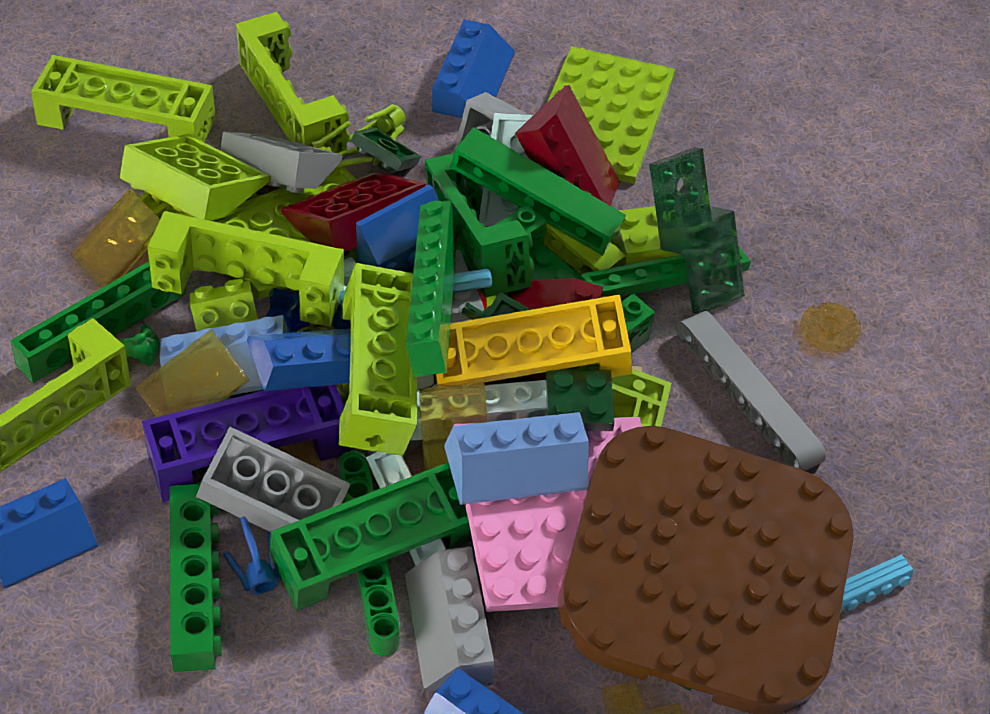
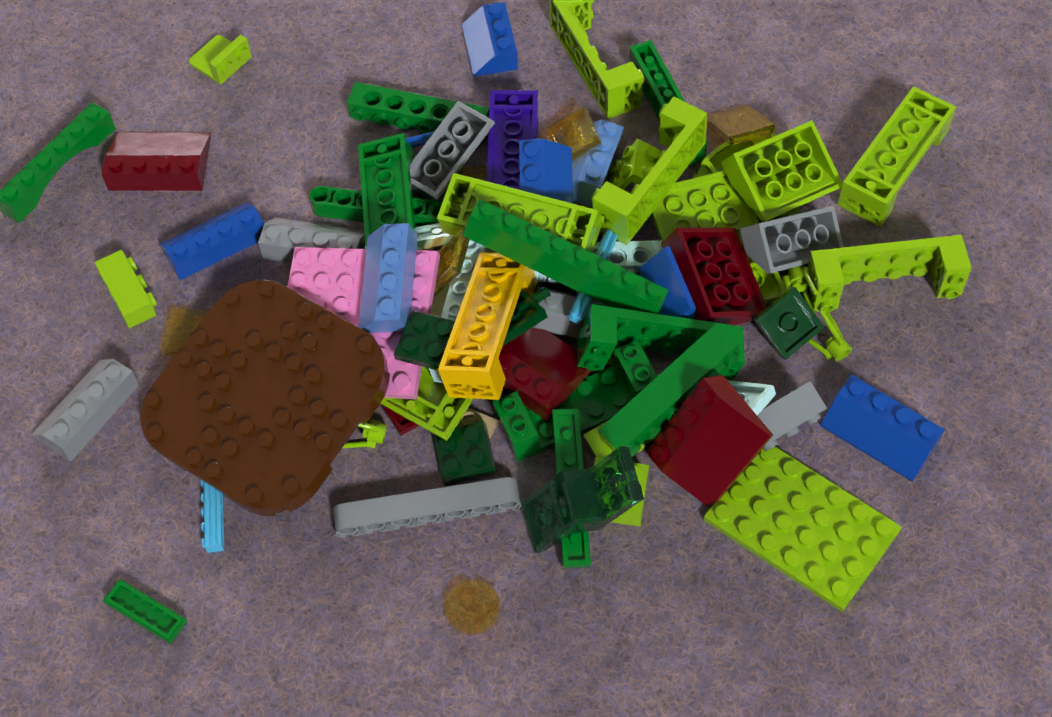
camera: 115 degrees right, 10 degrees up
green piece [119,323,160,366] -> none
none -> dark green plate [434,420,496,486]

